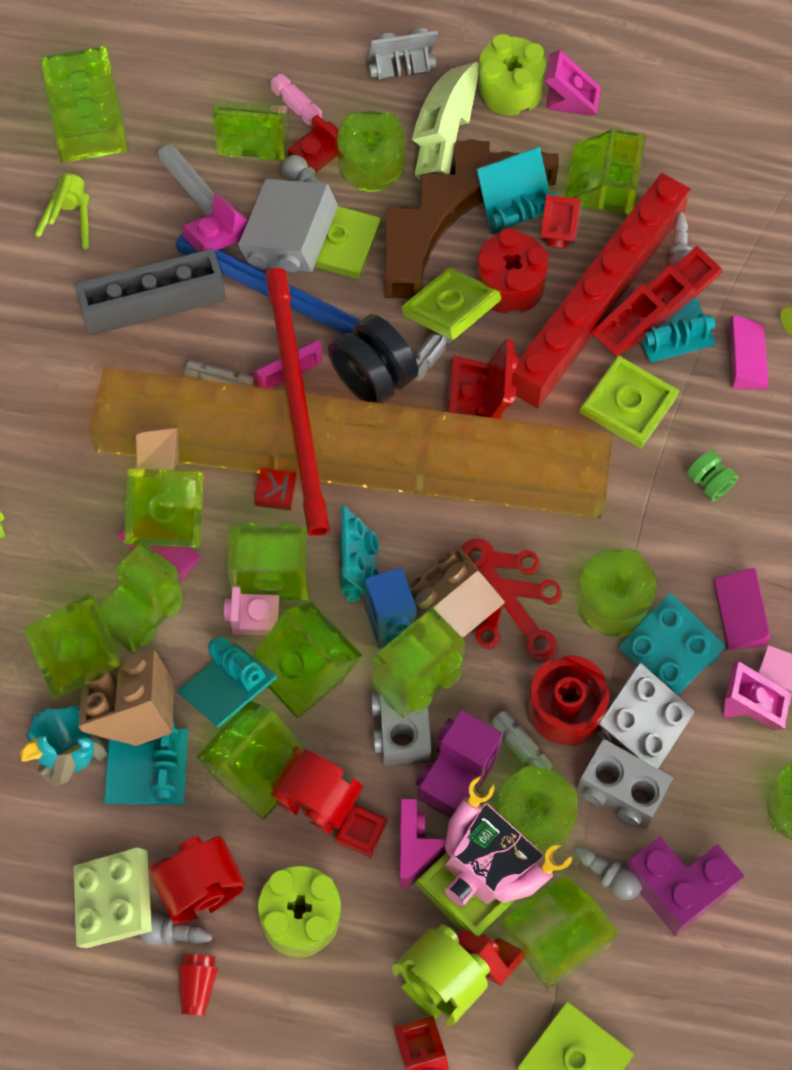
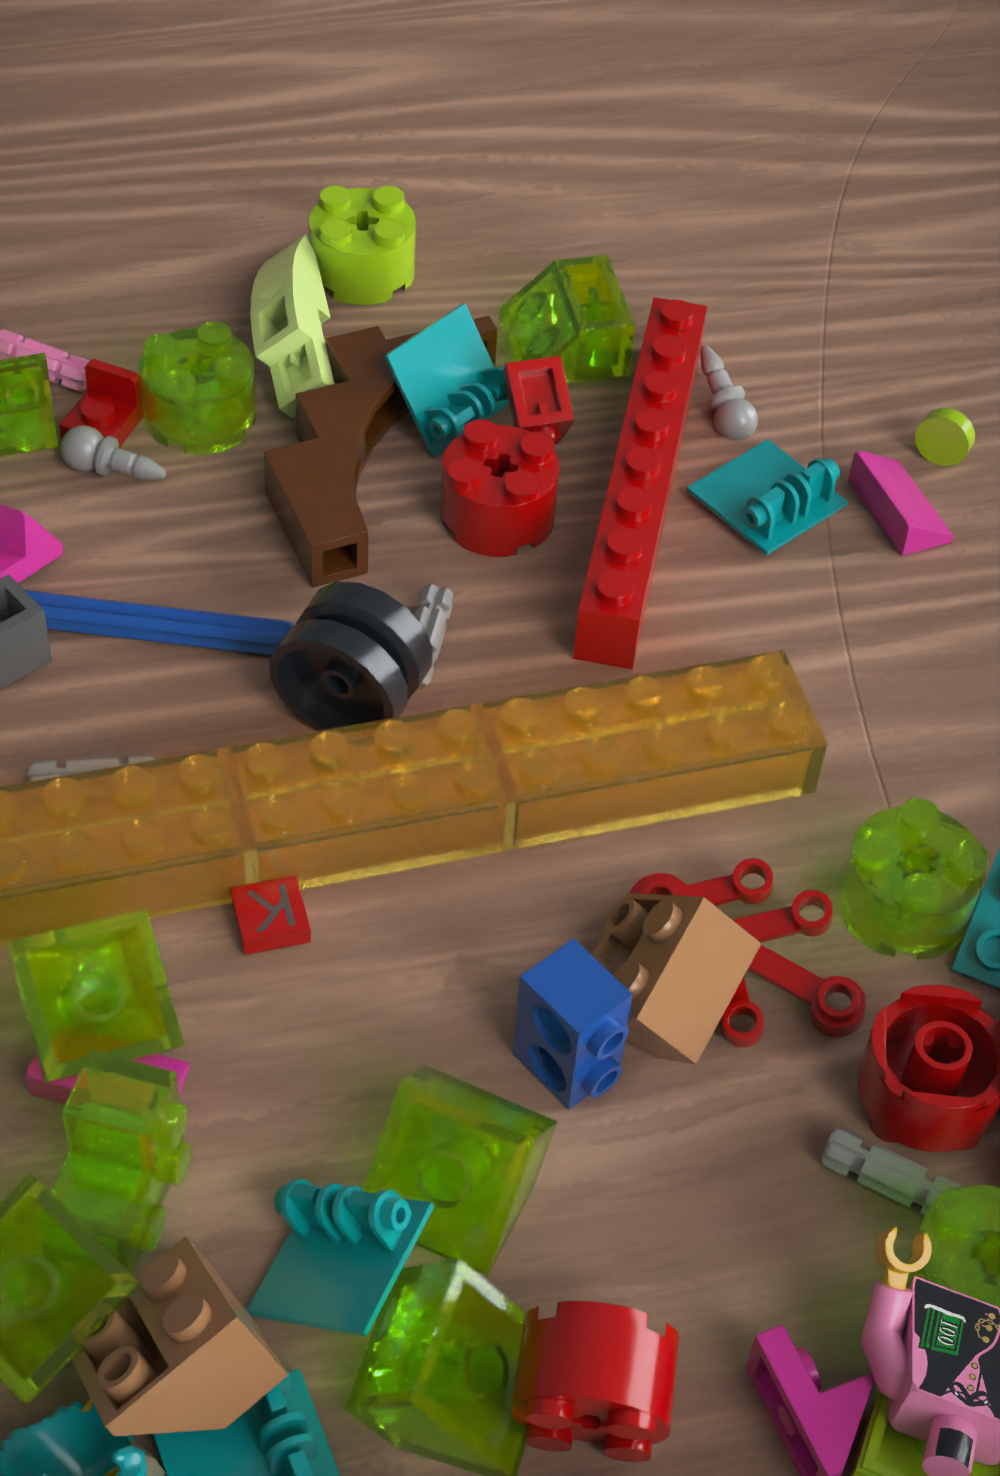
camera: 25 degrees left, 15 degrees down
medium nougat slope [135,425,179,470] -> none
bright pink bracket [224,586,280,636] -> none
clear neon green brick [228,523,309,600] -> none
light grey brick [238,179,338,272] -> none
dark pink slope [249,340,322,393] -> none
red piece [265,268,330,537] -> none
lime plate [314,206,381,280] -> none
red tile [335,805,388,858] -> none
teal hinge [339,505,380,602] -> none
light grey hinge [366,28,438,80] -> none
light grey brick [371,676,431,766] -> none
clear neon green brick [372,607,465,719] -> none
lime plate [401,267,502,340] -> none
magenta brick [416,710,503,819] -> none
red bracket [445,339,518,434] -> none
dark pink slope [545,50,601,116] -> none
lime plate [579,355,680,449] -> none
red slope [591,245,722,357] -> none
bright green wheel [687,450,739,502] -> none

